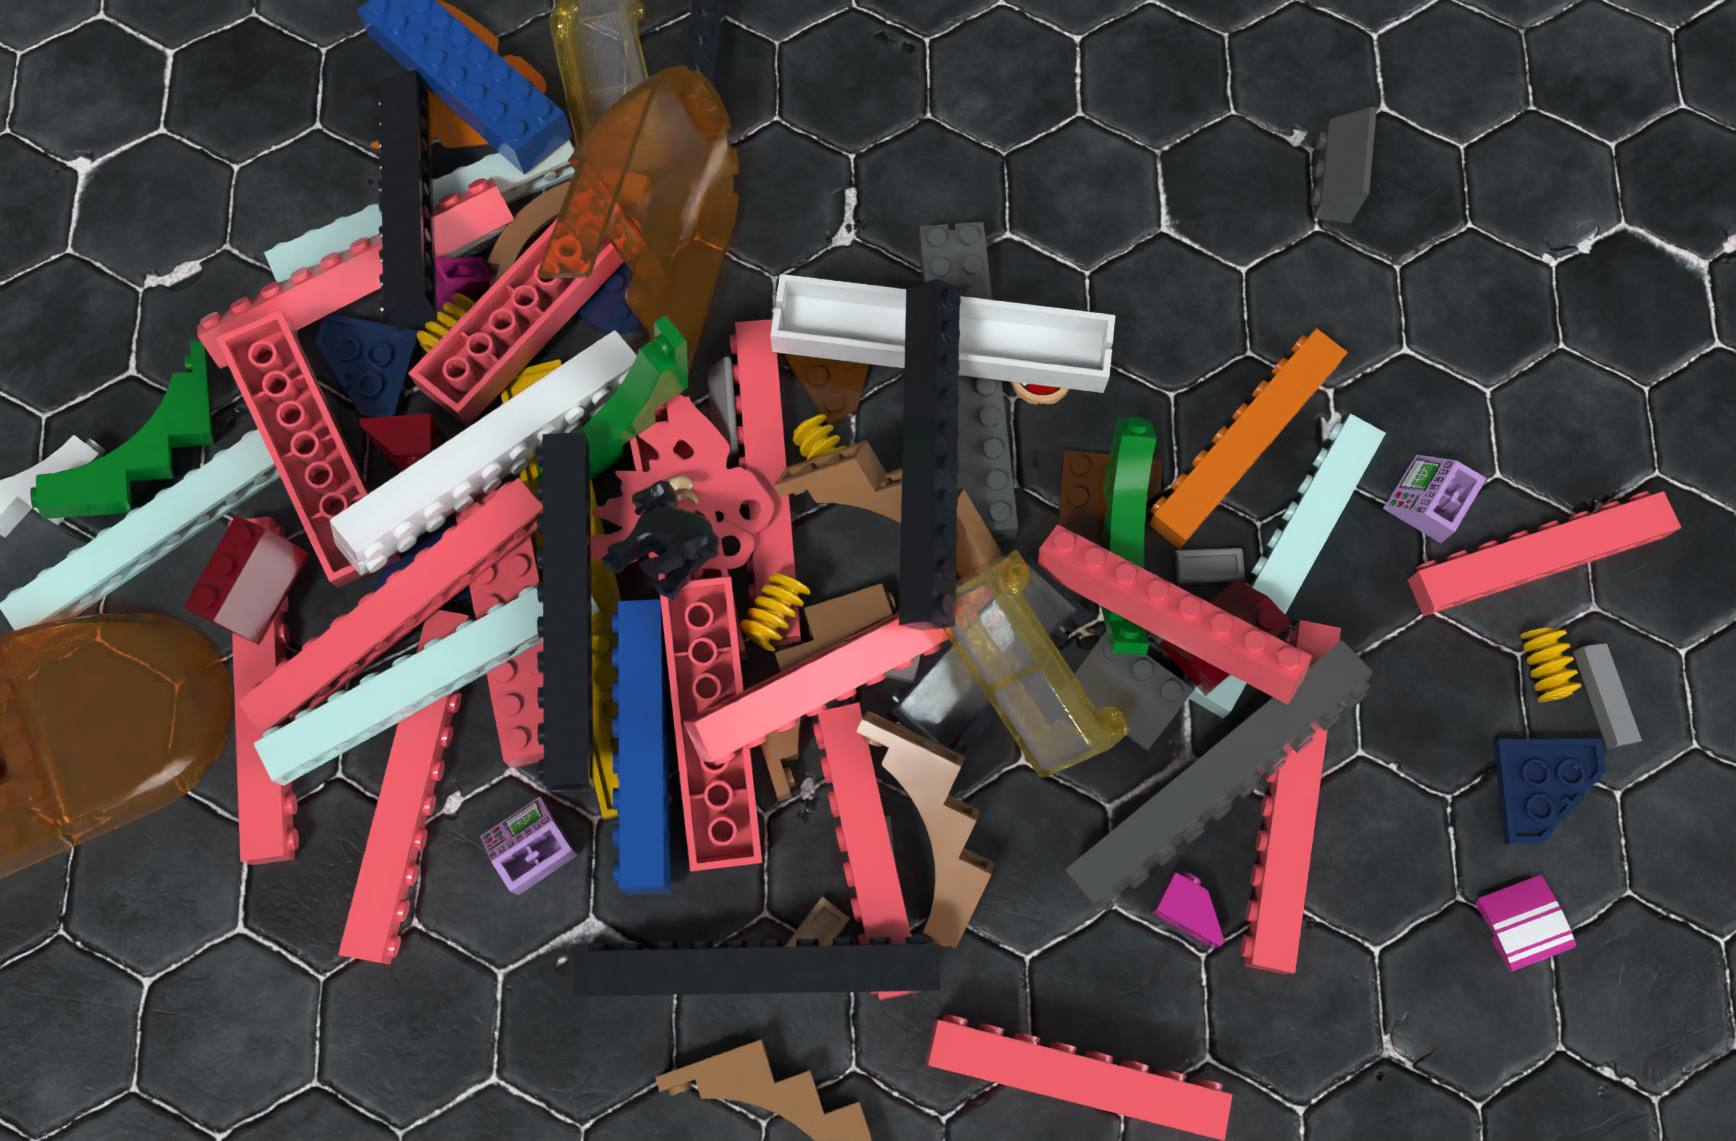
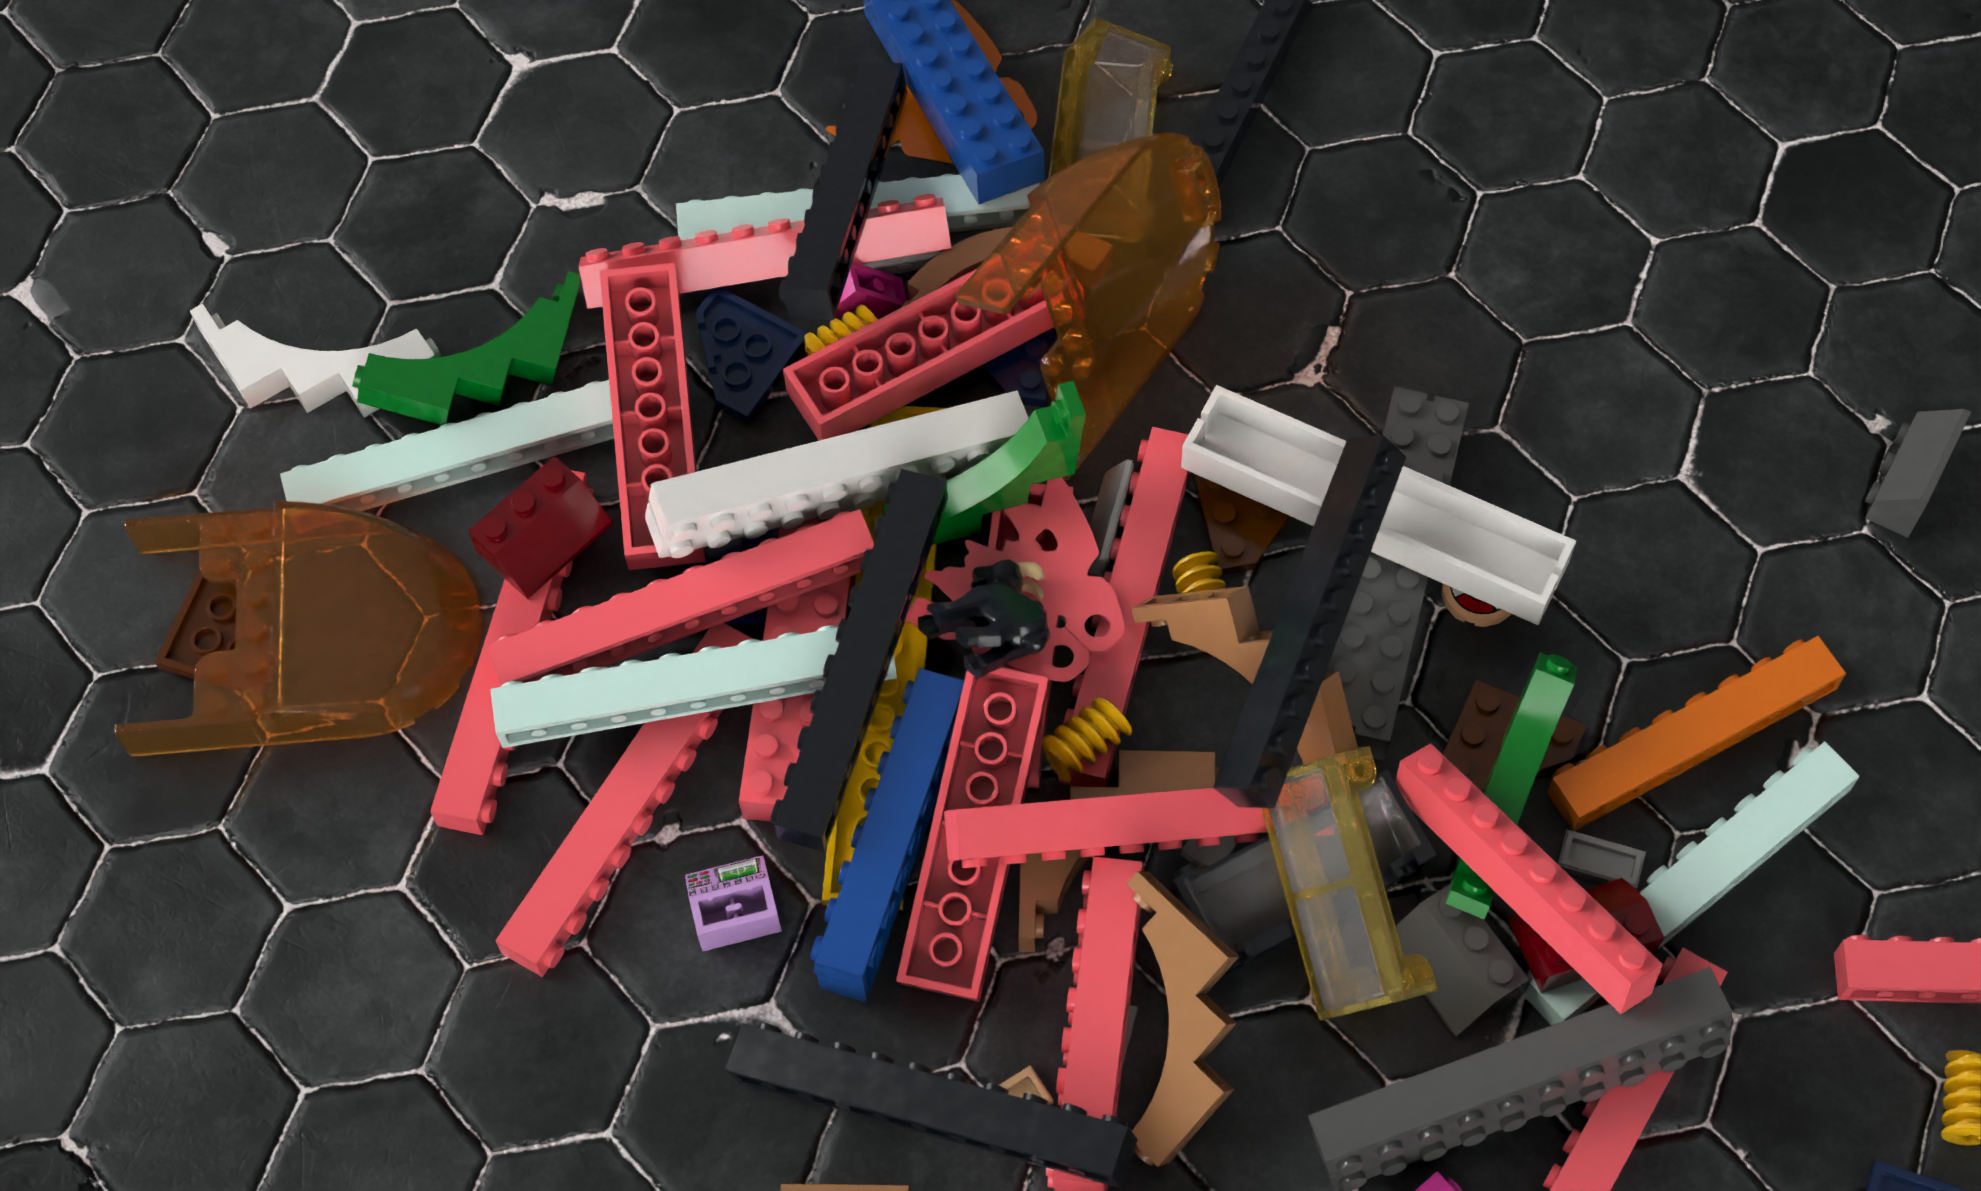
camera: 25 degrees right, 10 degrees down
dark red slope [360,413,448,472] -> none
lavender slope [1383,454,1487,543] -> none

